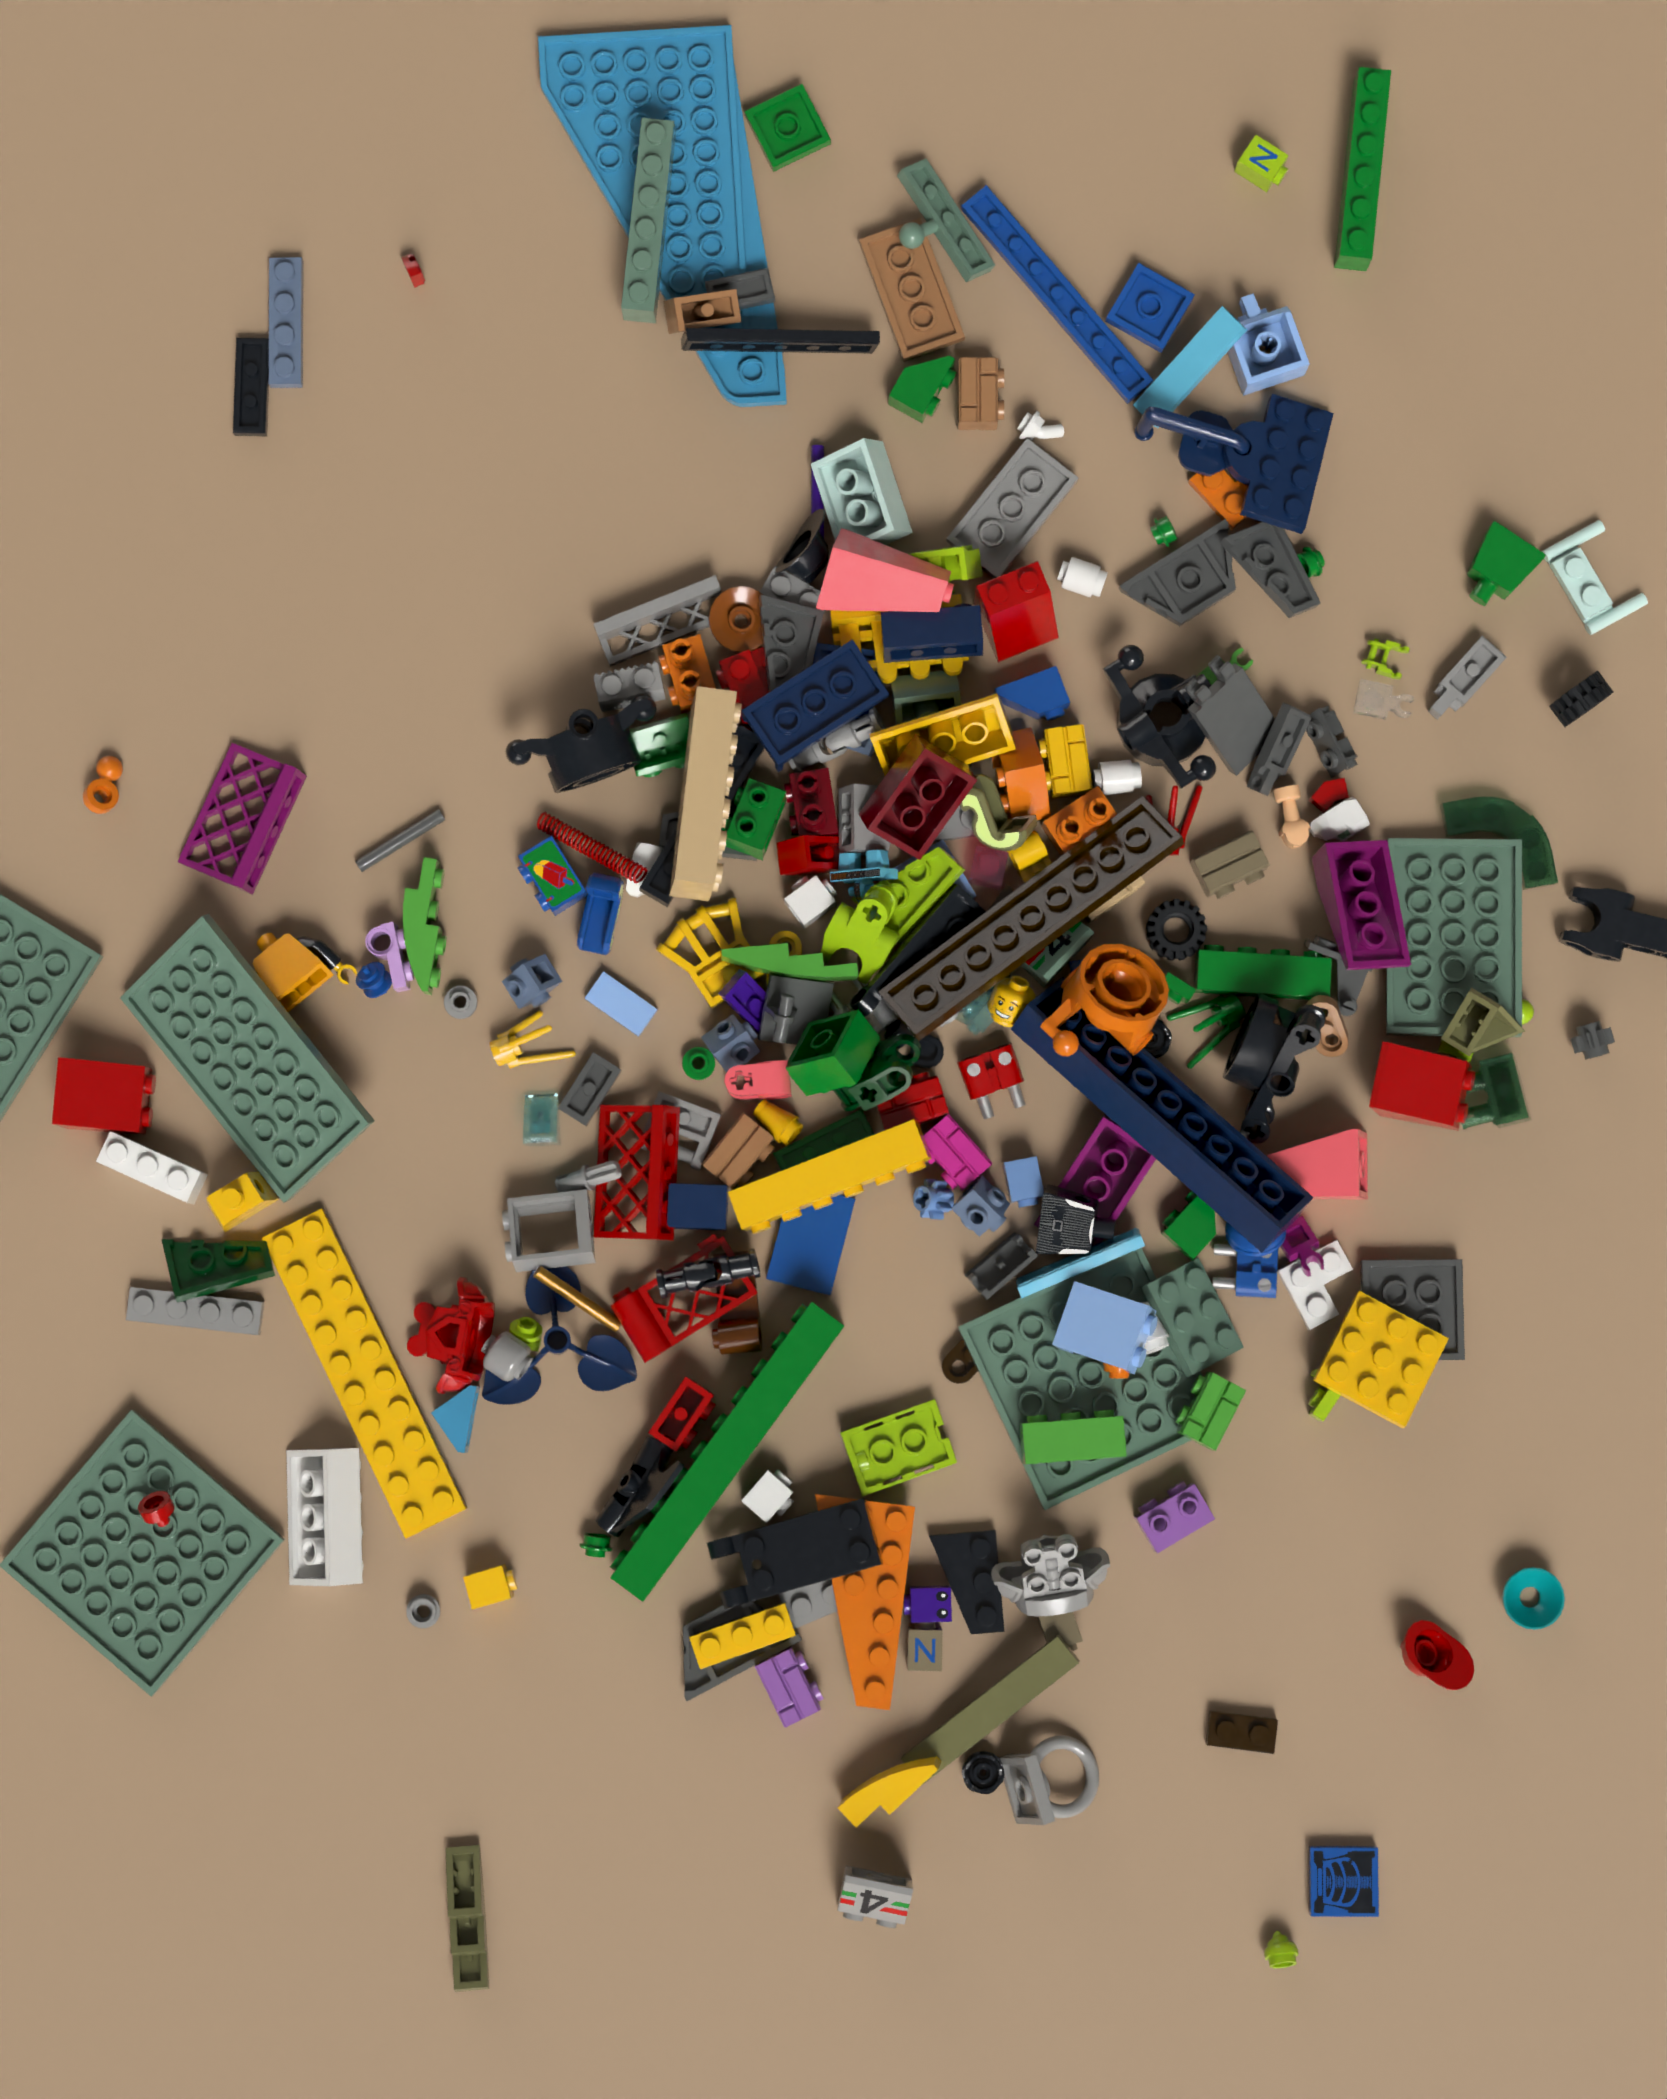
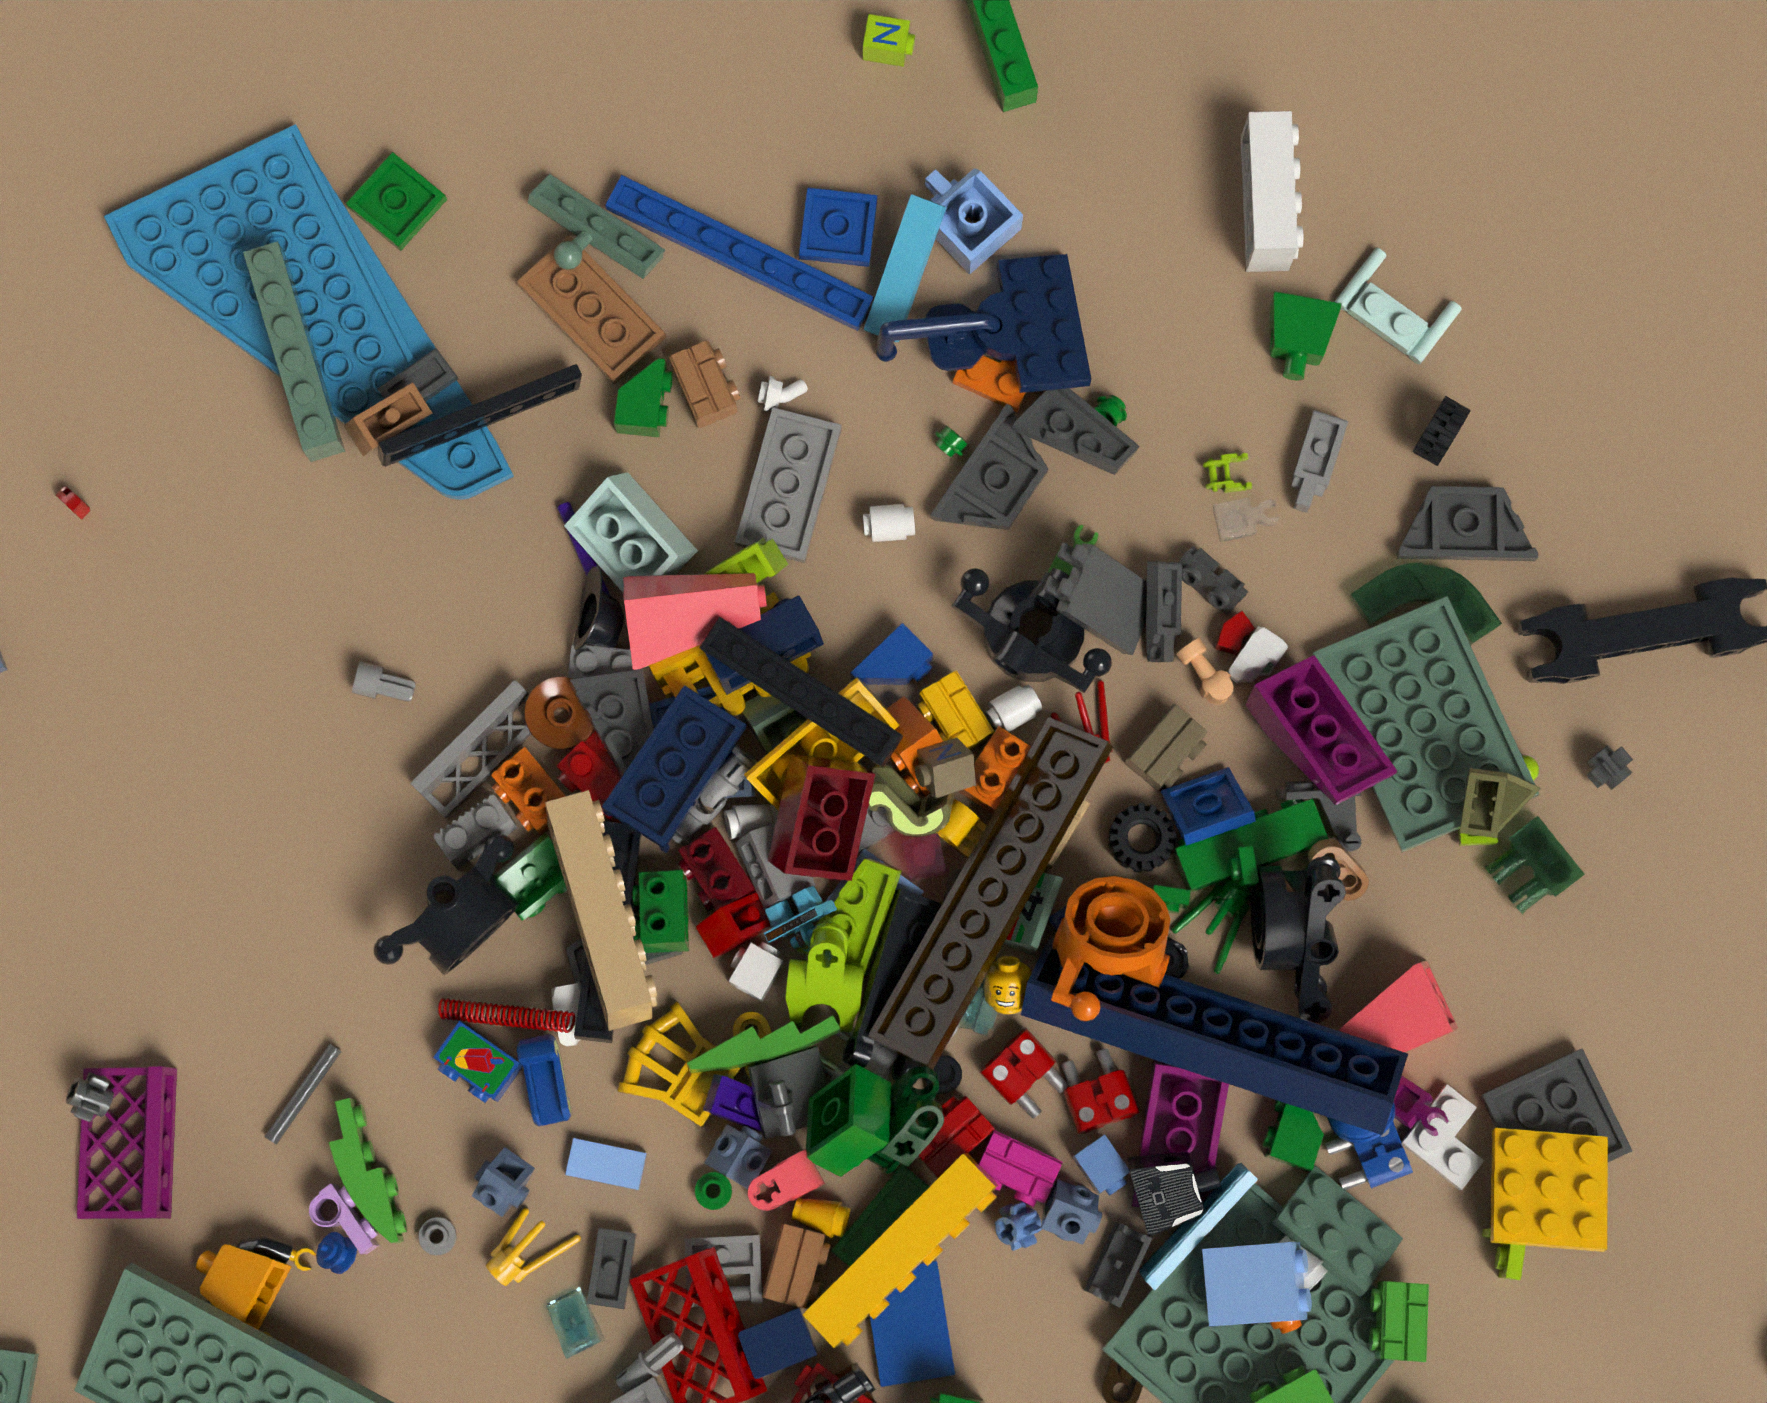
camera: 25 degrees left, 5 degrees down
red slope [973,561,1059,663] -> none
red slope [1369,1042,1475,1131] -> none
none -> dark grey gear [66,1072,114,1122]
none -> light grey piece [352,661,415,702]
none -> black tile [699,617,904,767]
none -> white cone [724,804,778,840]
none -> dark tan brick [915,738,976,798]
none -> red piece [1061,1048,1139,1134]
none -> blue plate [1161,767,1256,846]
none -> green plate [1230,846,1259,889]
none -> white brick [1241,111,1303,272]
none -> dark grey wing [1397,486,1538,561]

